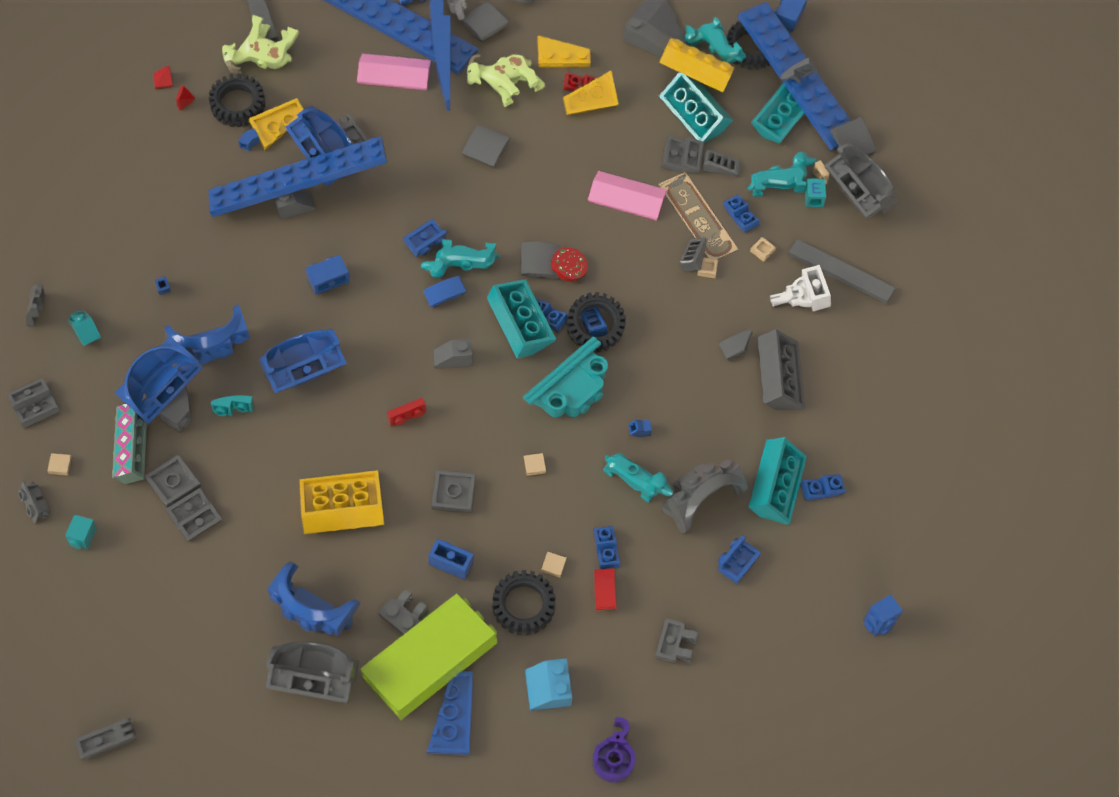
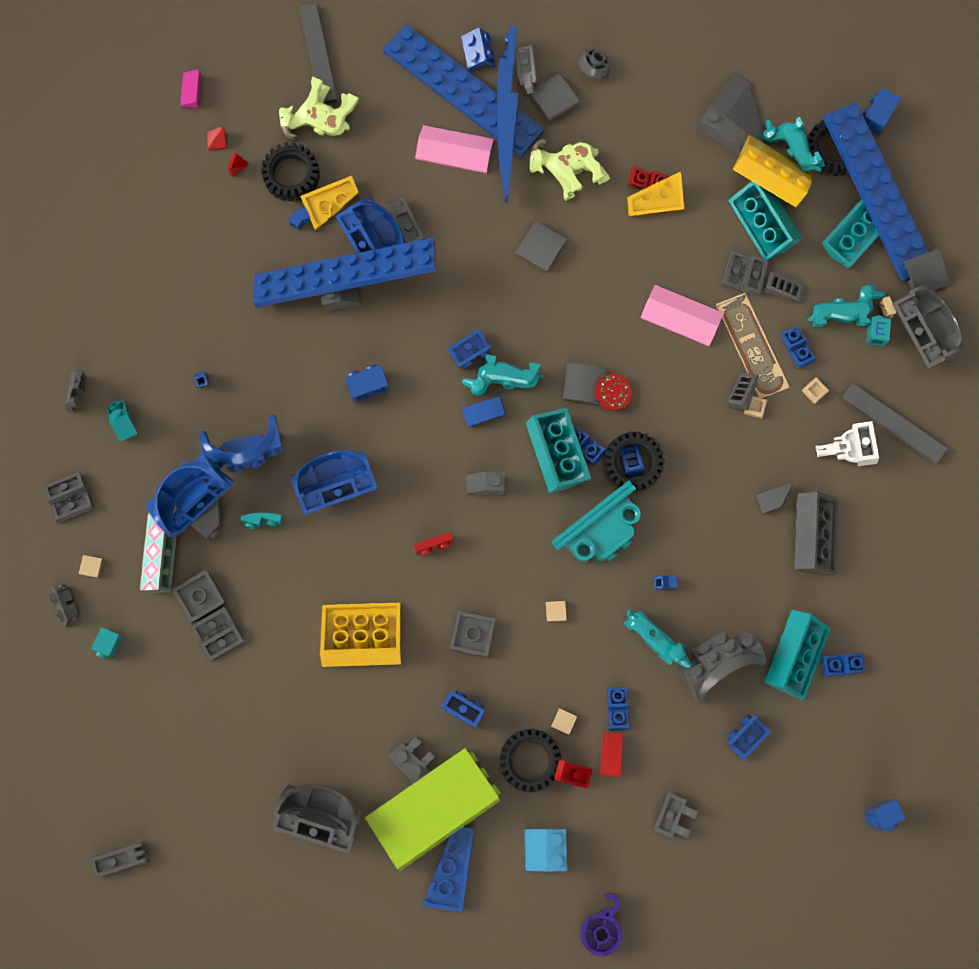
camera: 10 degrees right, 15 degrees up
blue piece [267,562,361,636] -> none
yellow wing [538,36,591,67] -> none
dark grey slope [781,58,818,83] -> none
none -> dark pink slope [180,69,202,108]
none -> red plate [554,760,593,789]

